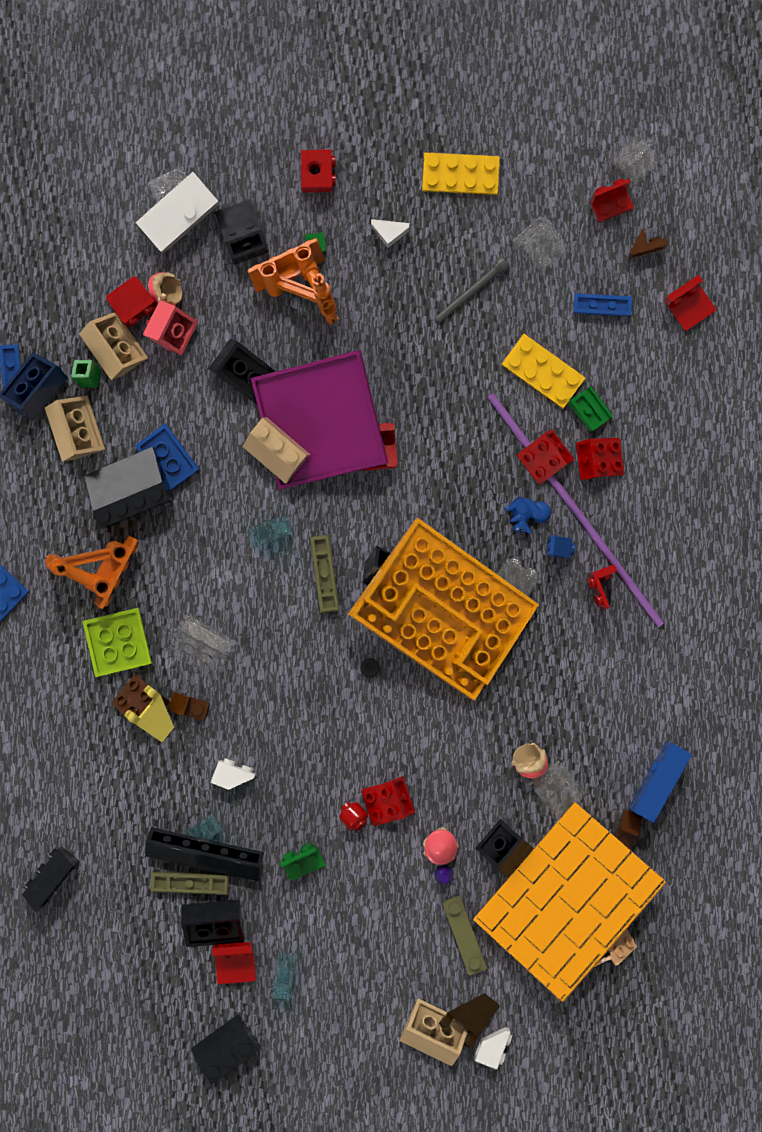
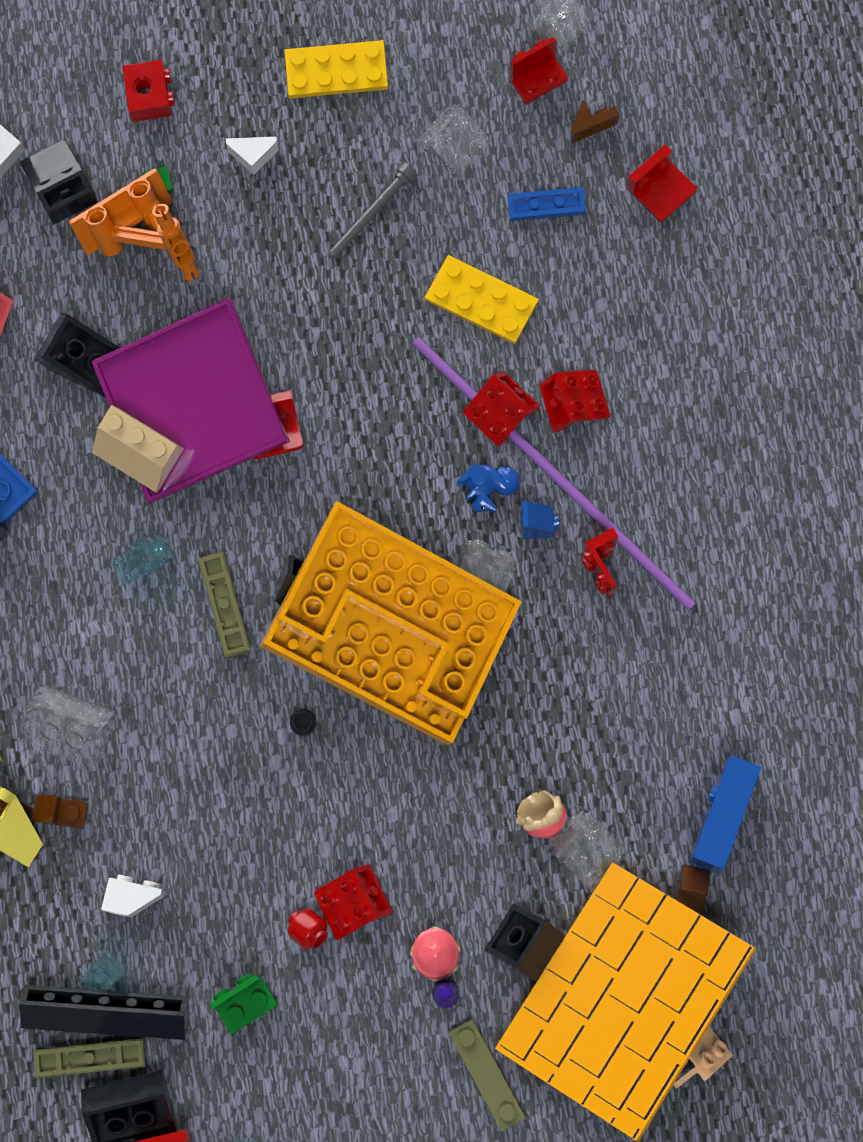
camera: 10 degrees left, 10 degrees down
green plate [568,386,613,433] -> none

